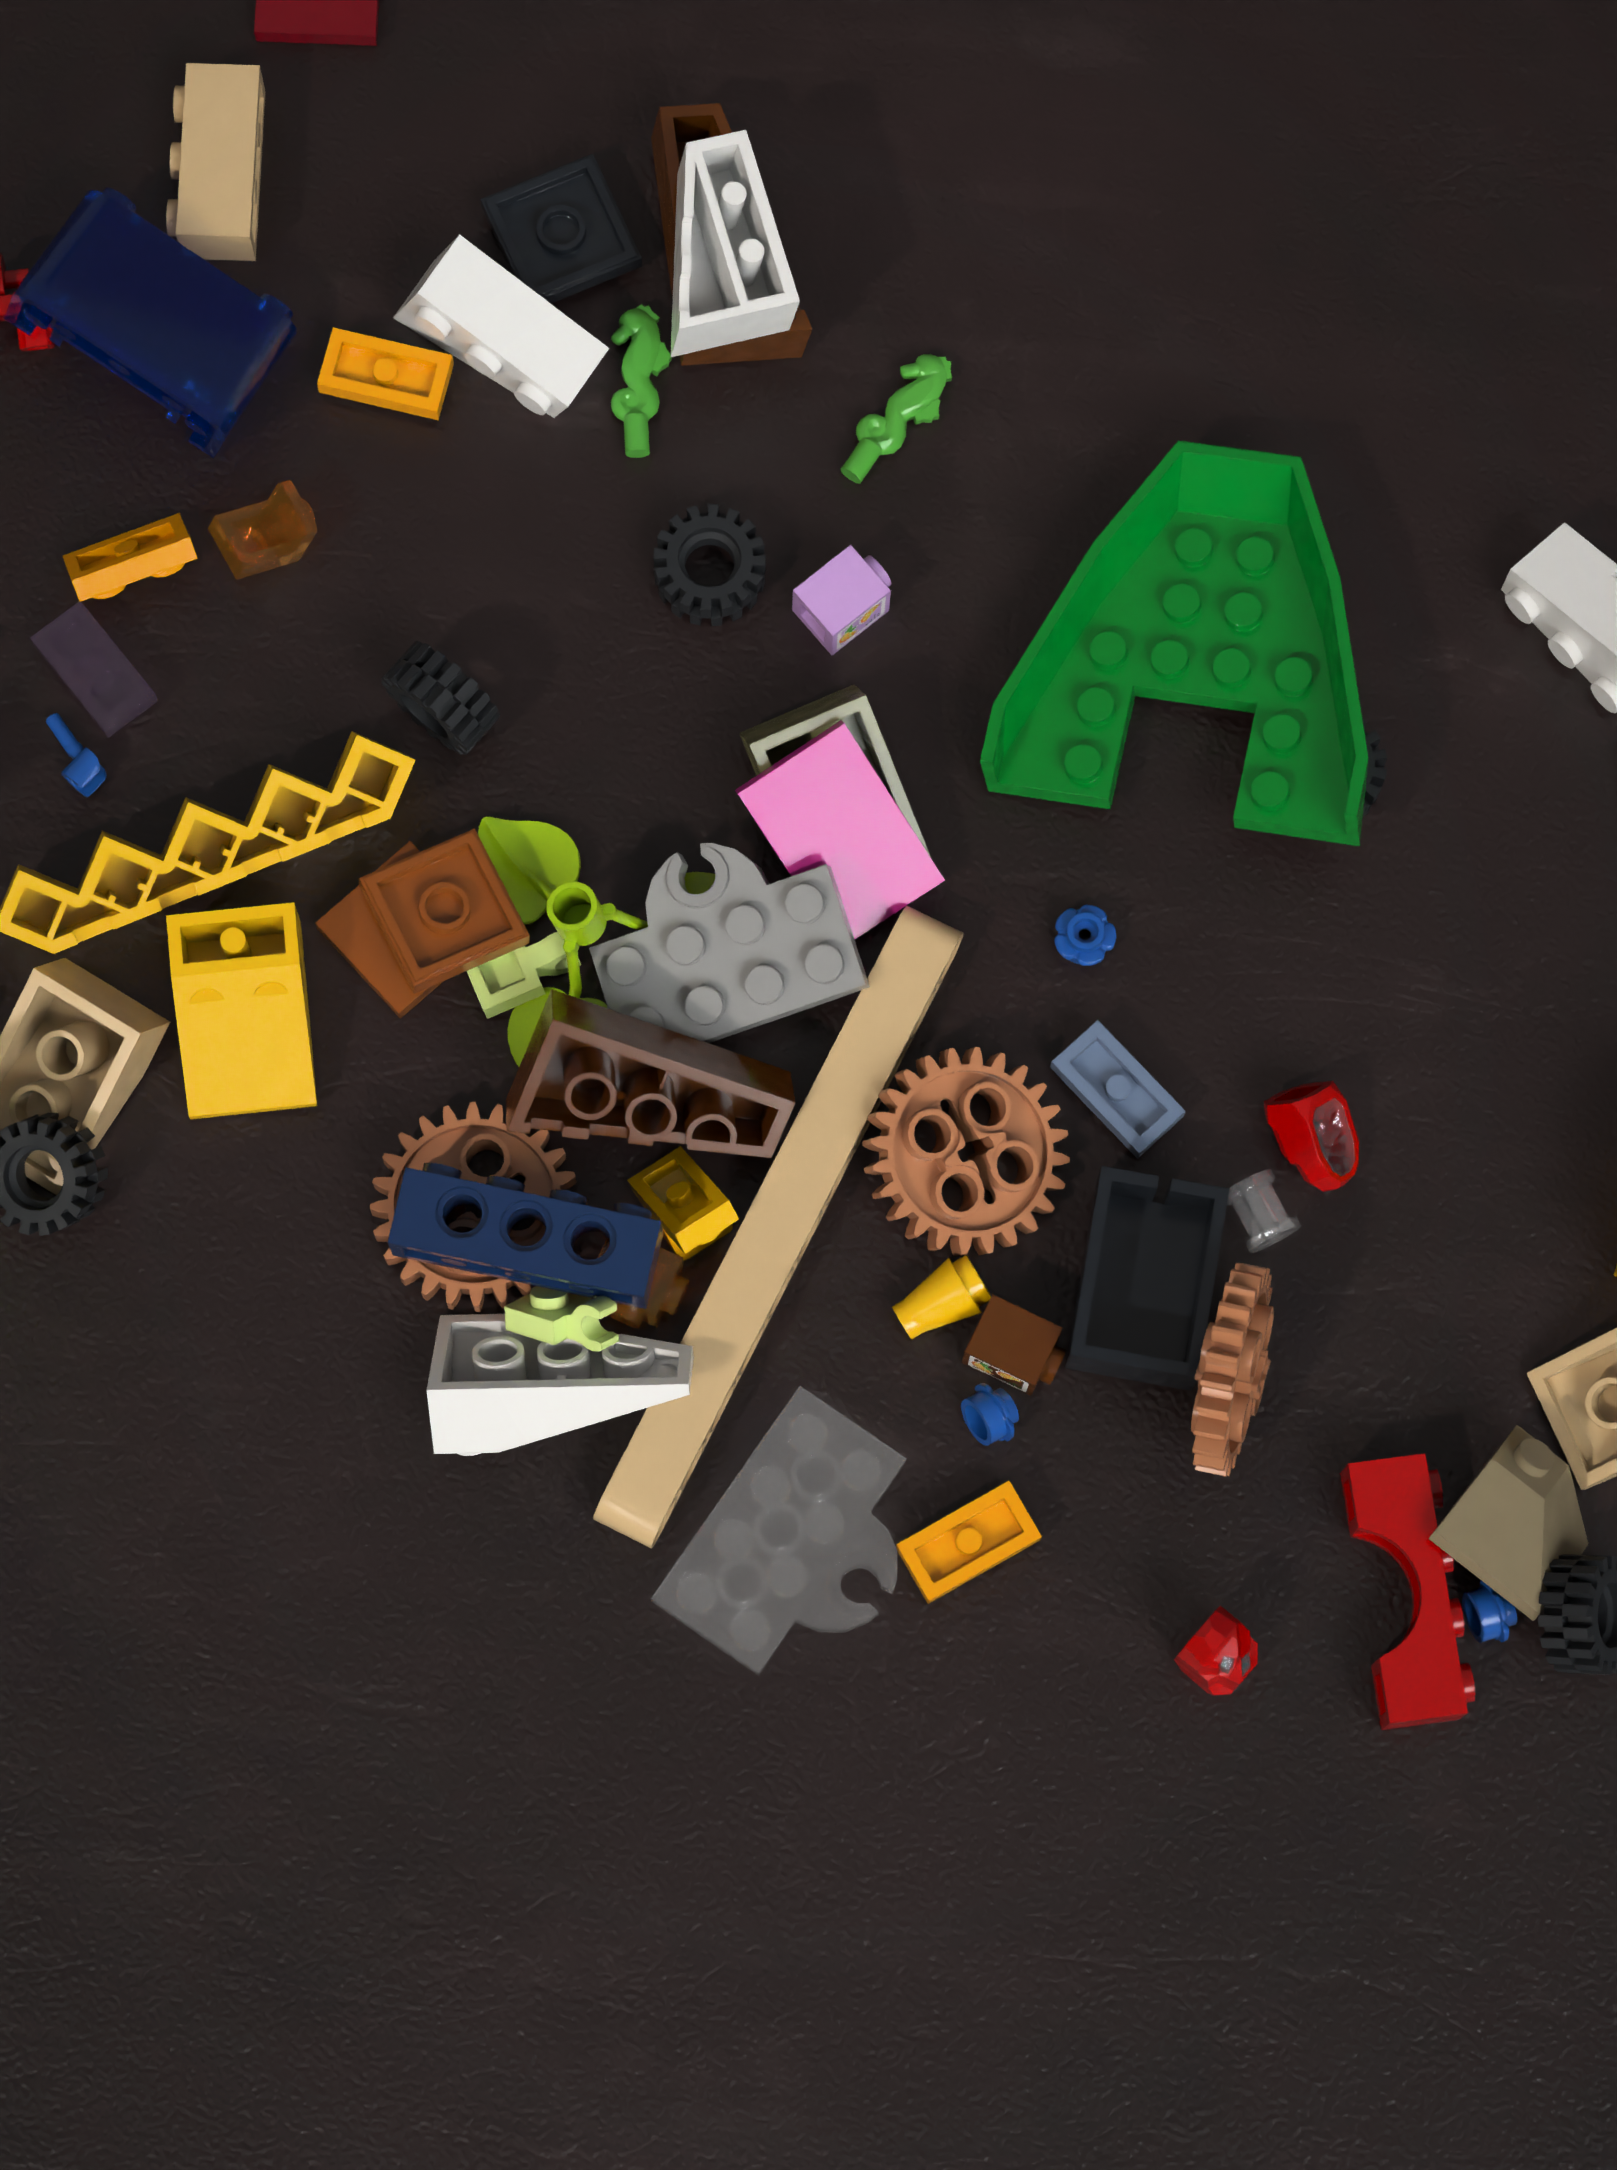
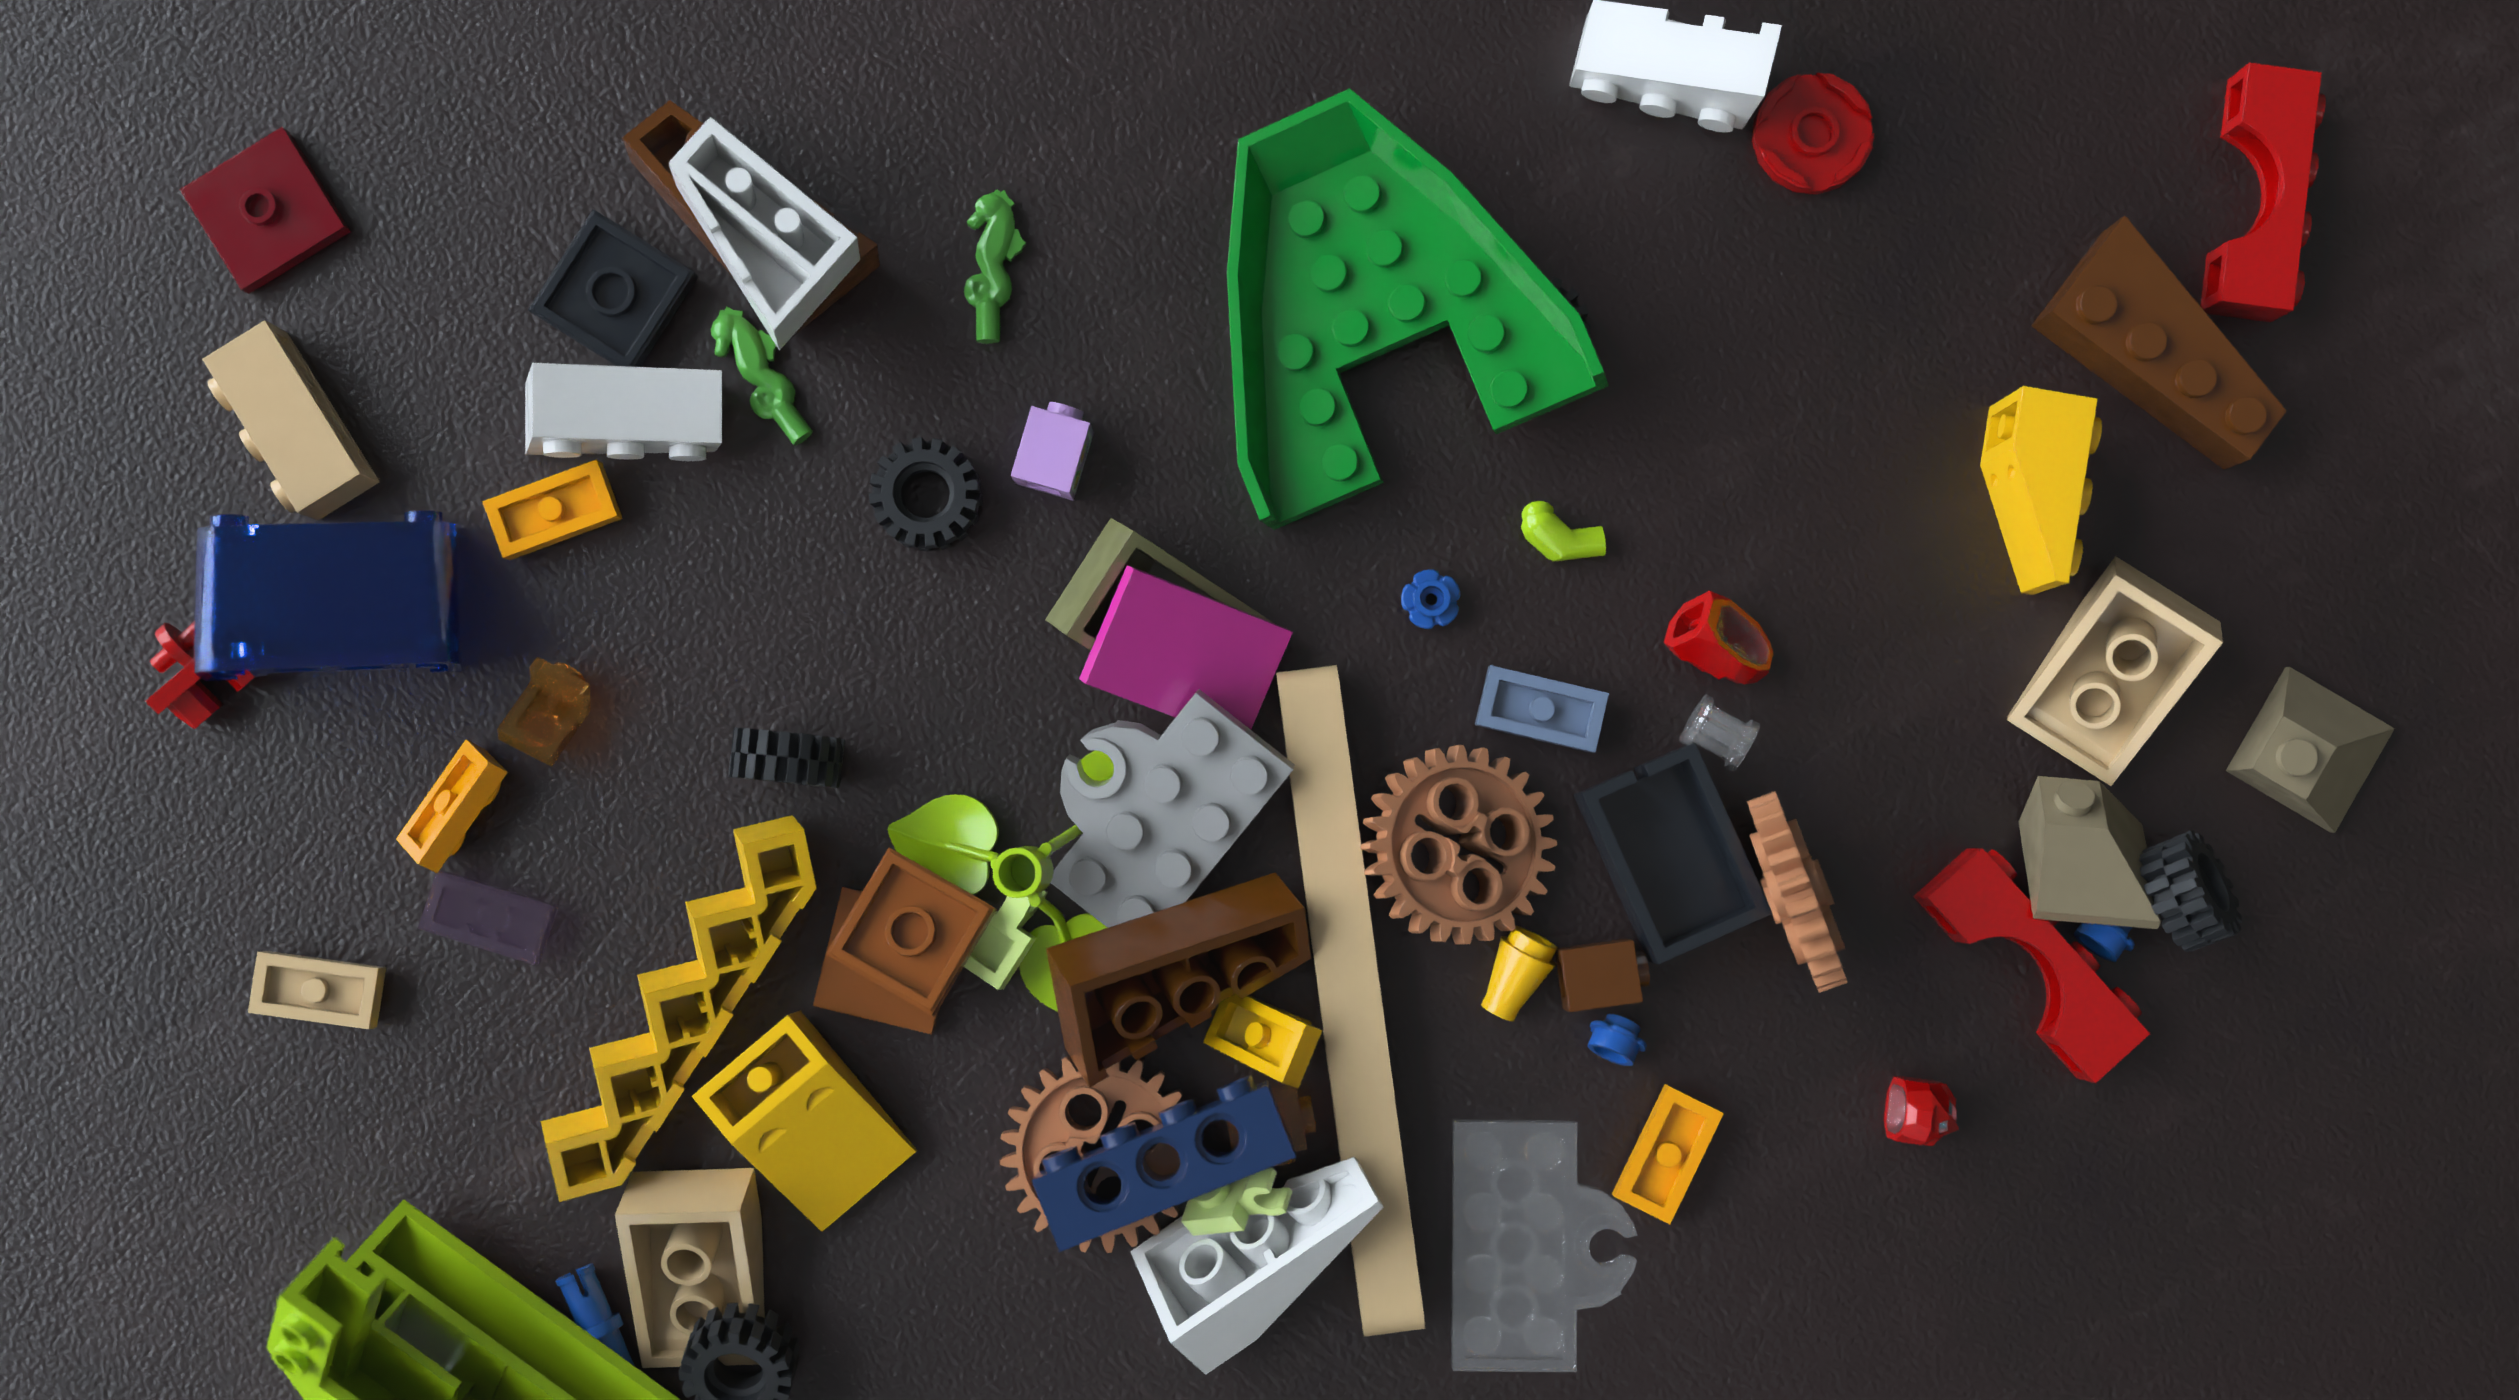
camera: 30 degrees left, 10 degrees up
blue hand [46,713,107,797] -> none
none -> lime arm [1521,501,1606,561]

